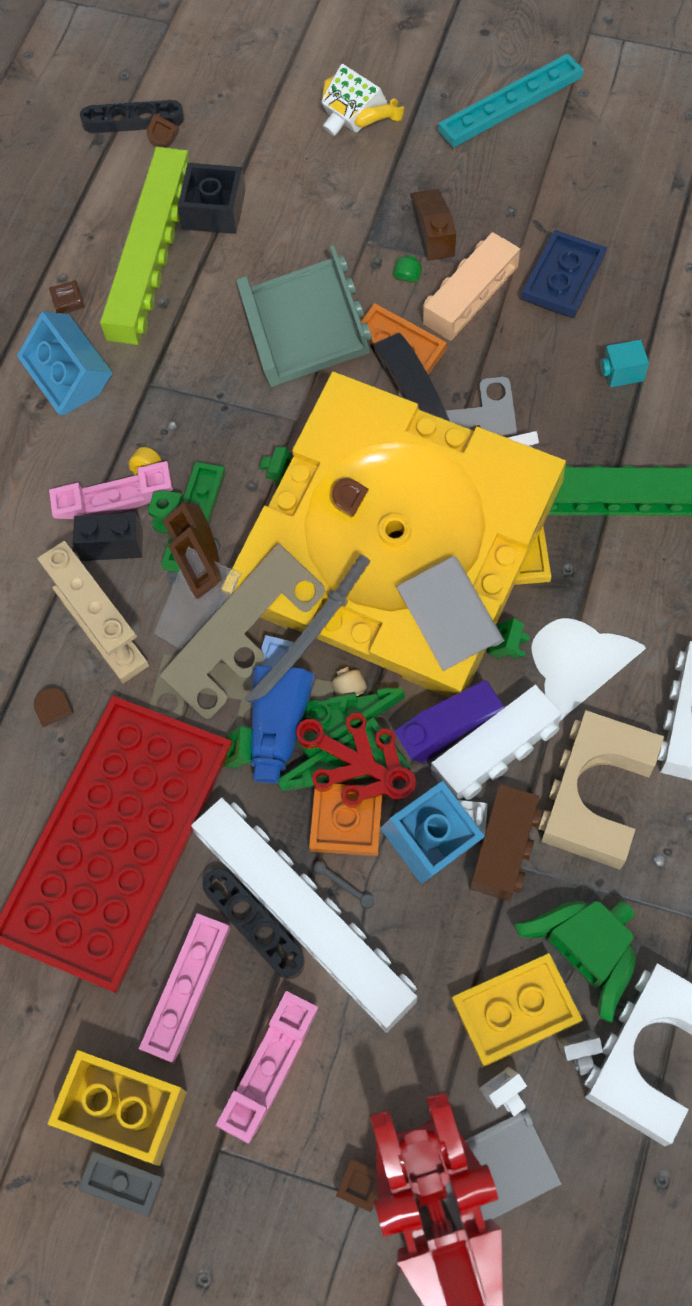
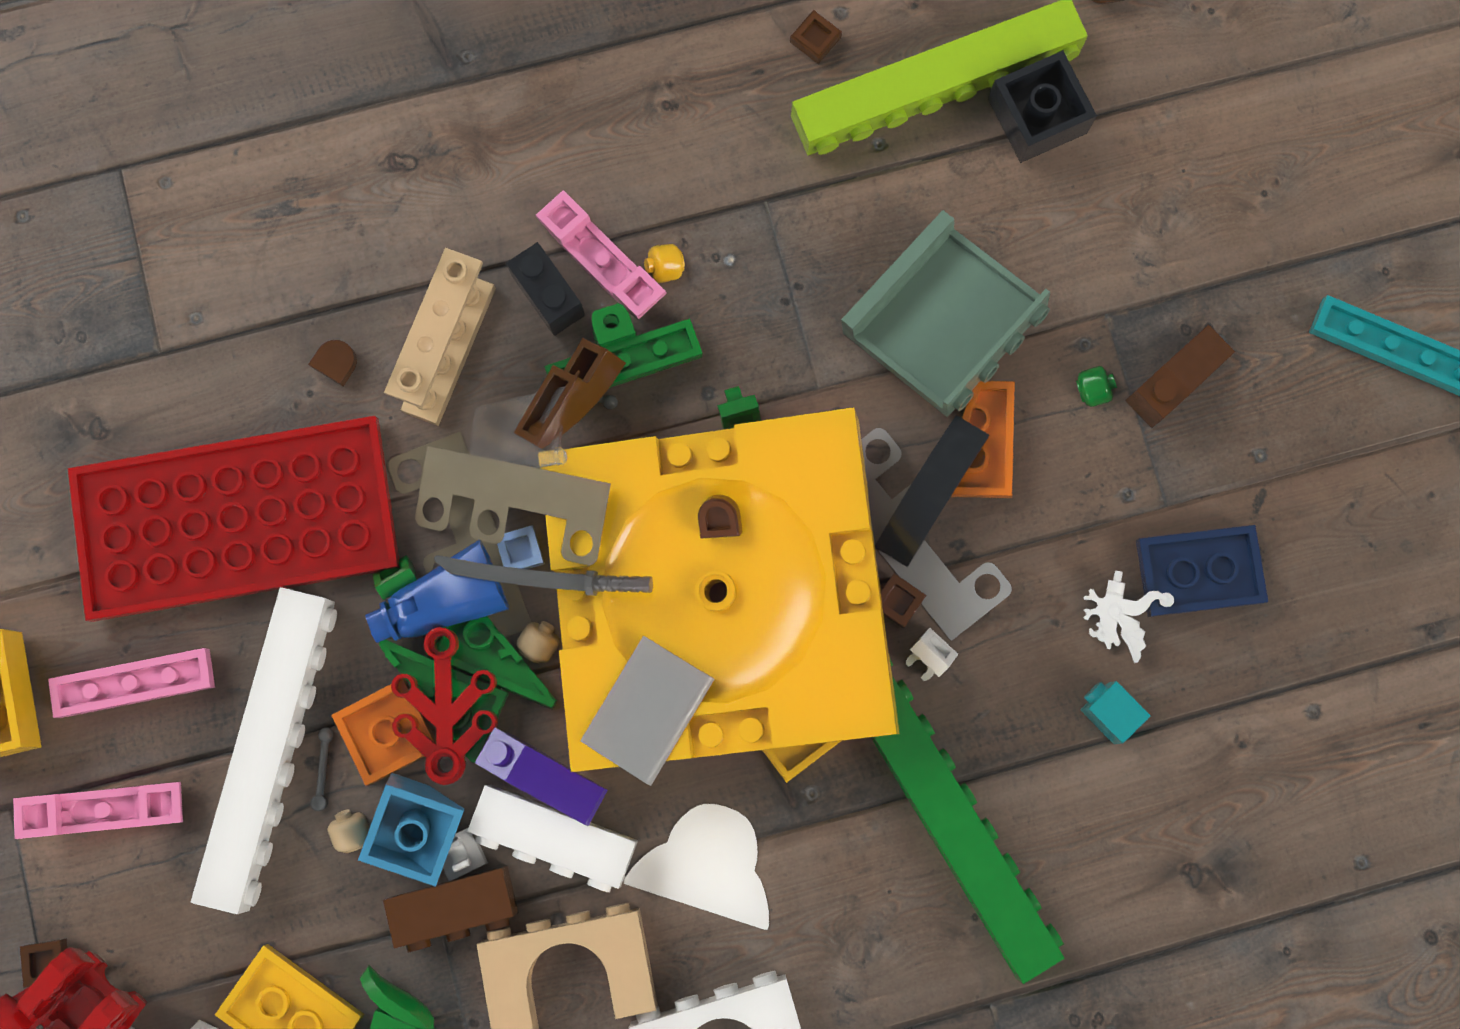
camera: 55 degrees right, 15 degrees up
dark azure slope [17,311,113,415] -> none
black beam [202,869,305,979] -> none
torso [322,64,405,137] -> none
light nougat brick [422,232,520,341] -> none
green tile [488,618,530,659] -> none
none -> tan piece [327,809,369,853]
none -> white piece [1083,570,1174,663]

